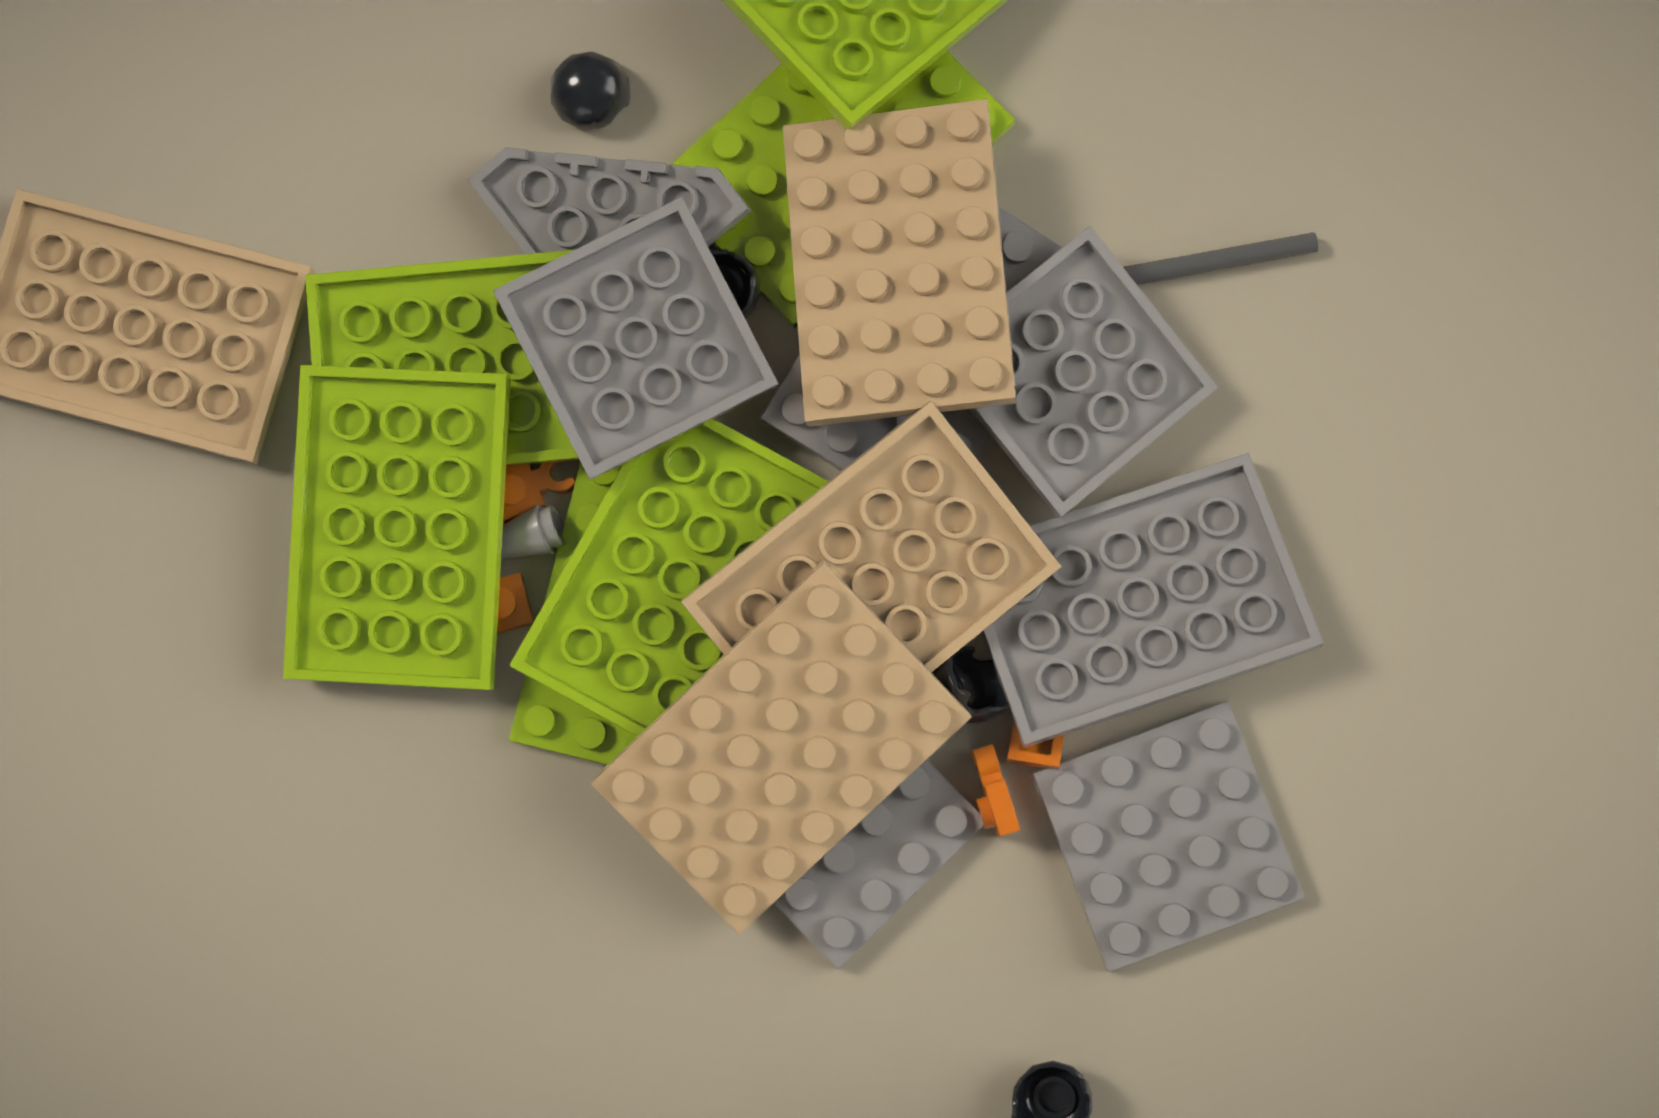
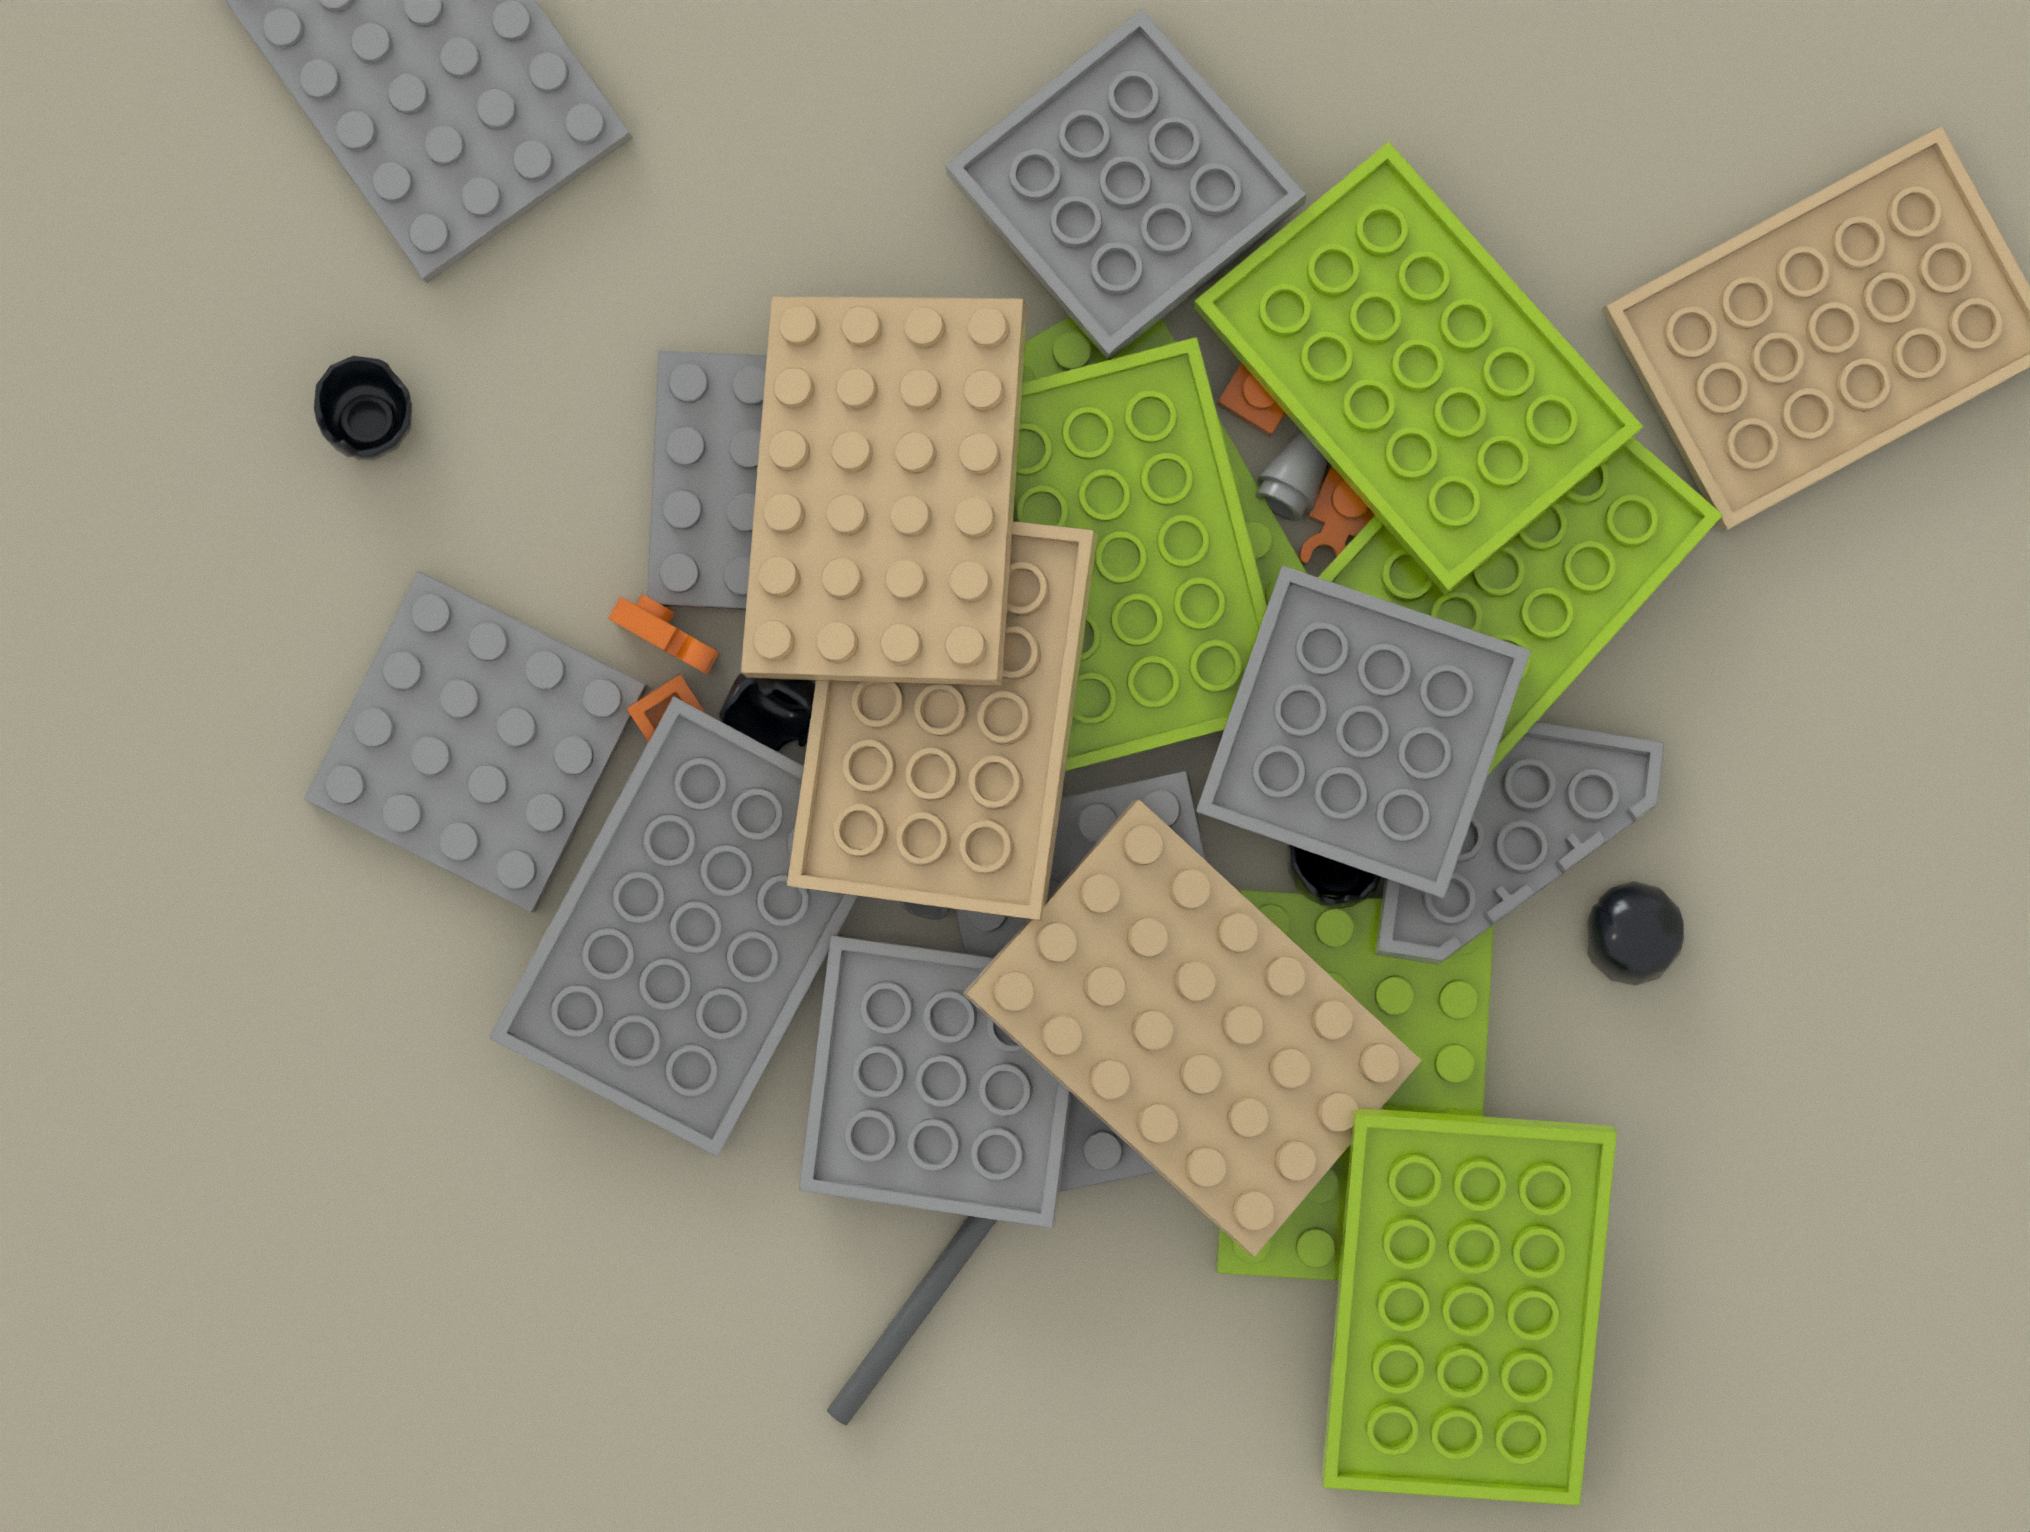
camera: 140 degrees right, 5 degrees up
none -> light grey plate [945,9,1306,360]

